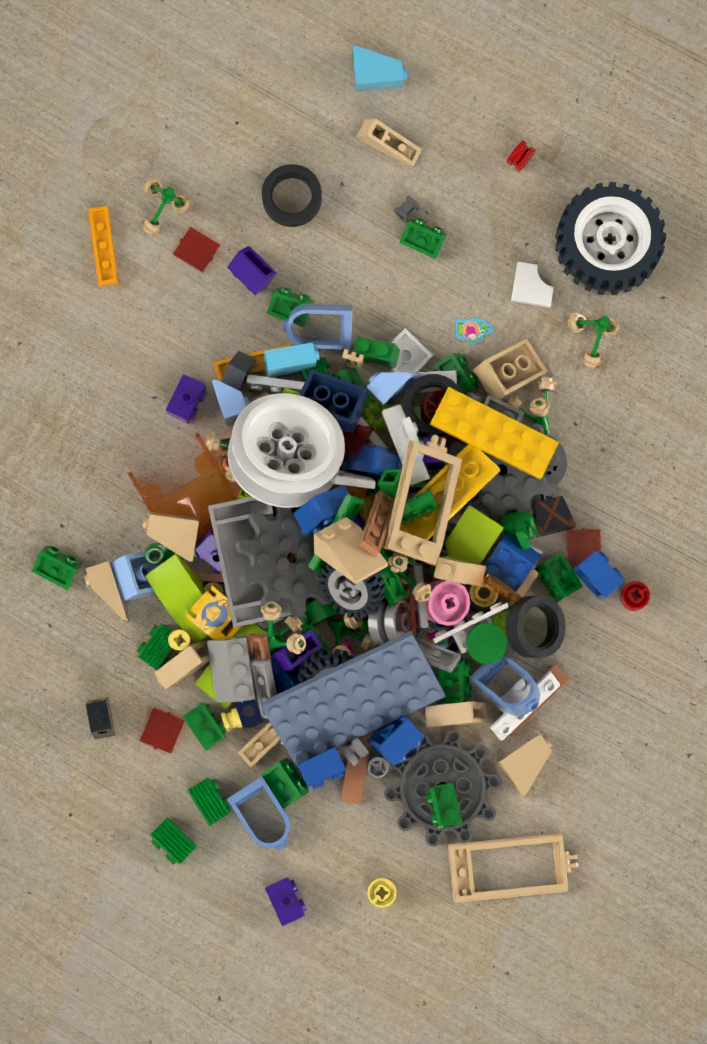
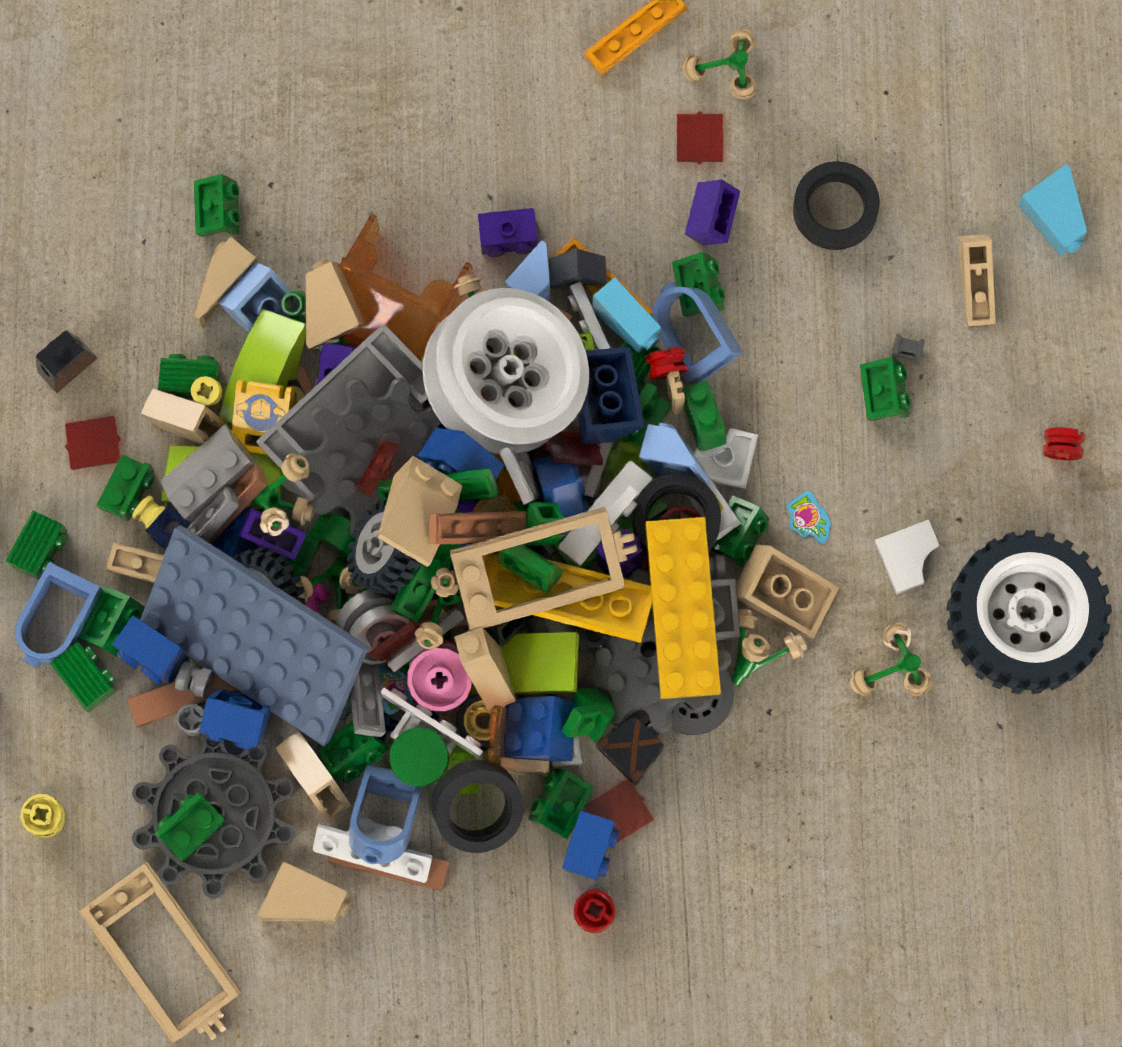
camera: 65 degrees right, 5 degrees down
none -> green brick [50,642,116,713]
none -> clear red plate [356,439,399,497]
none -> red wheel [645,347,689,380]

